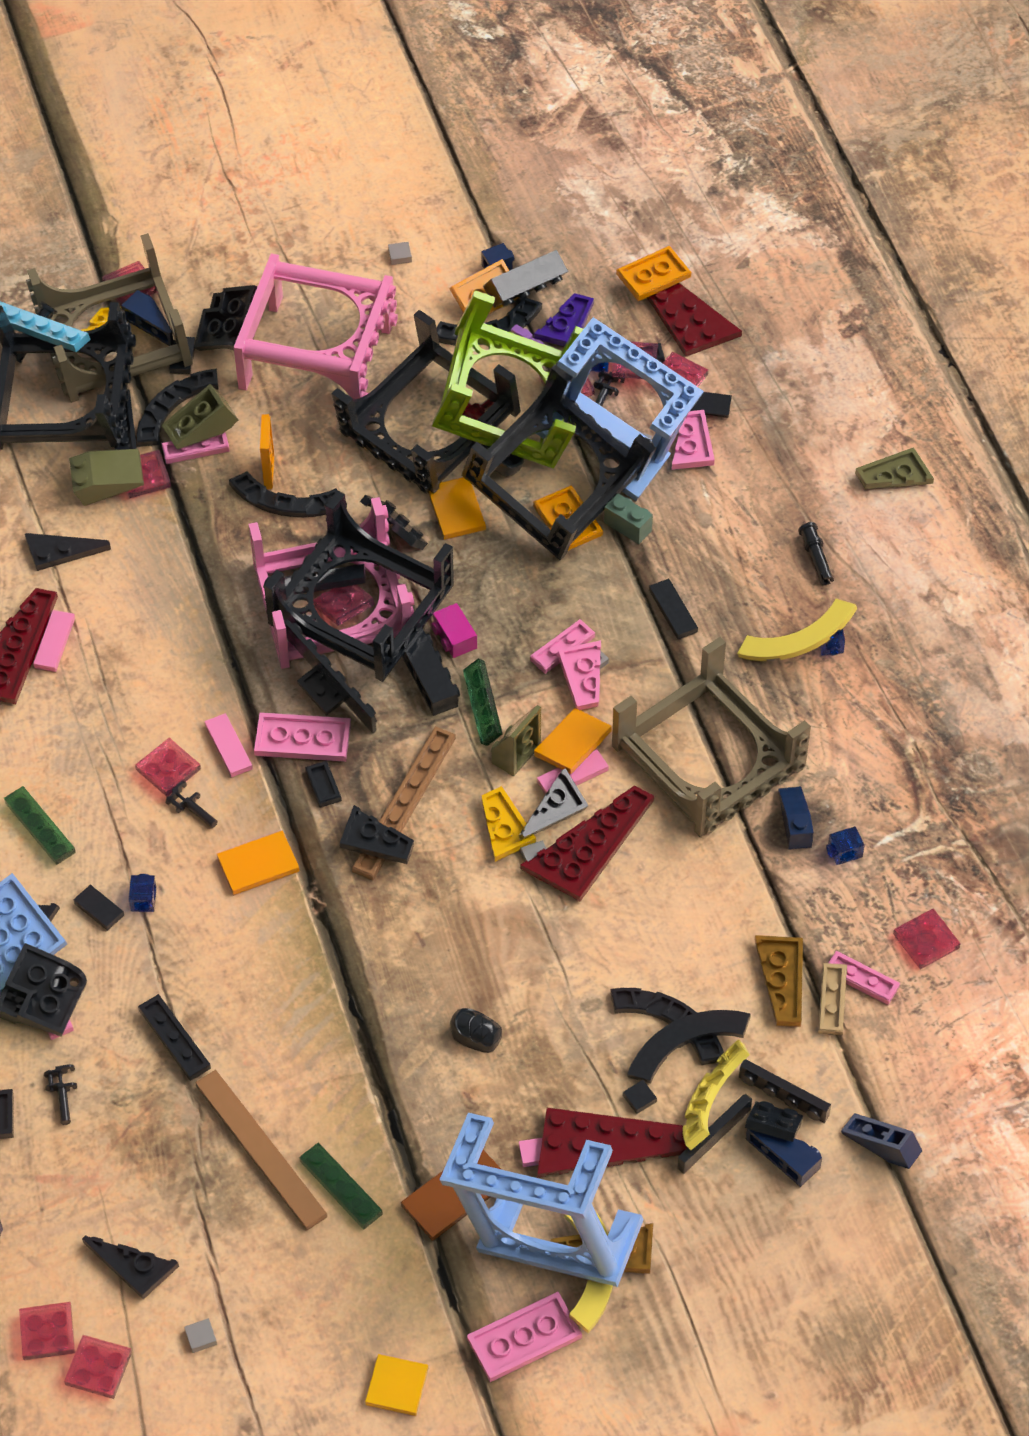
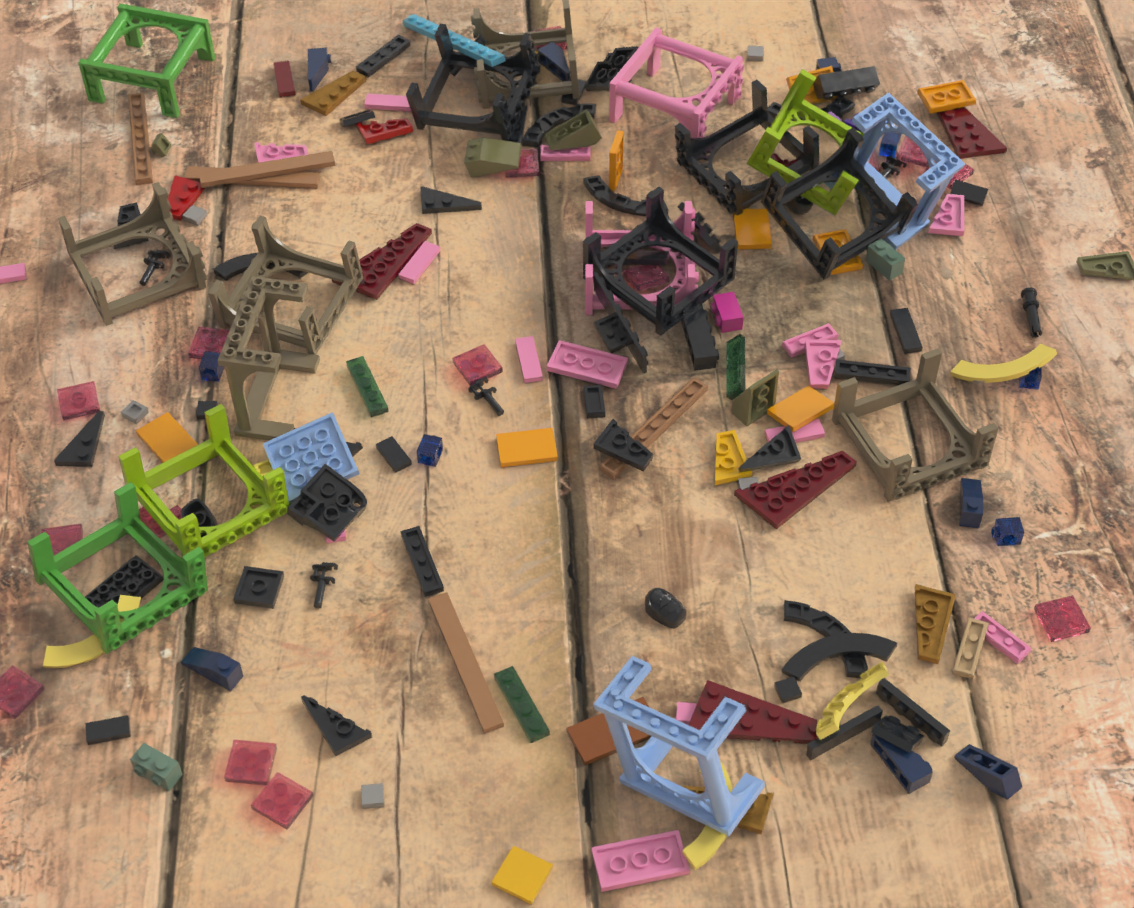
camera: 15 degrees right, 5 degrees down
none -> black plate [834,359,911,385]

